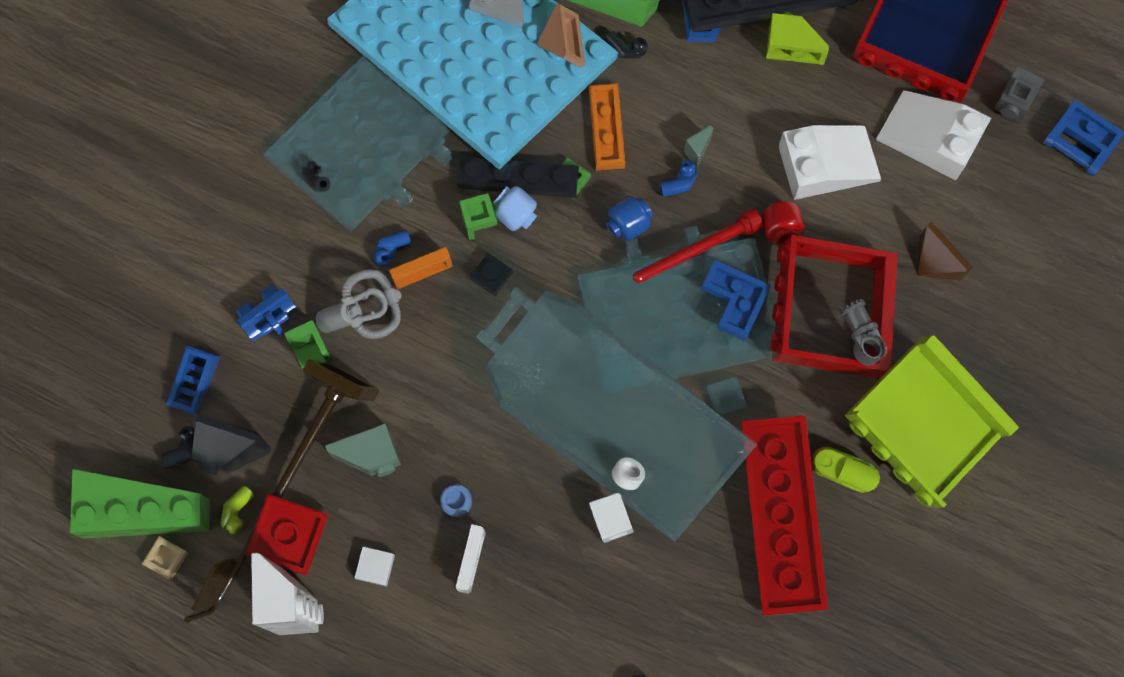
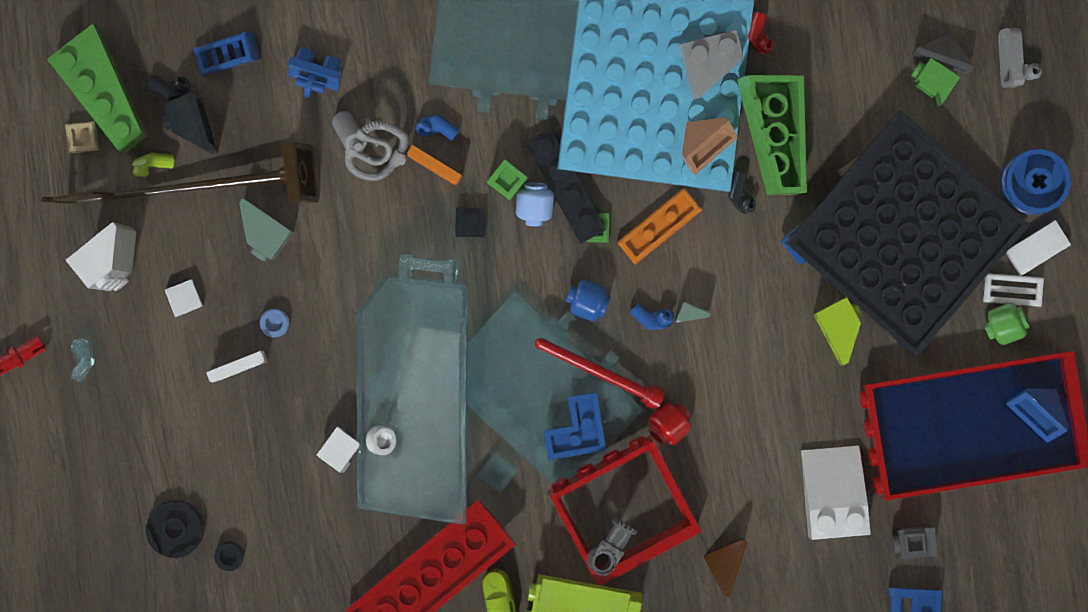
camera: 60 degrees right, 15 degrees up
red tile [245,494,329,576] -> none
bright green panel [284,320,332,370] -> none
black arm [301,161,330,192] -> none
white slope [778,125,881,200] -> none

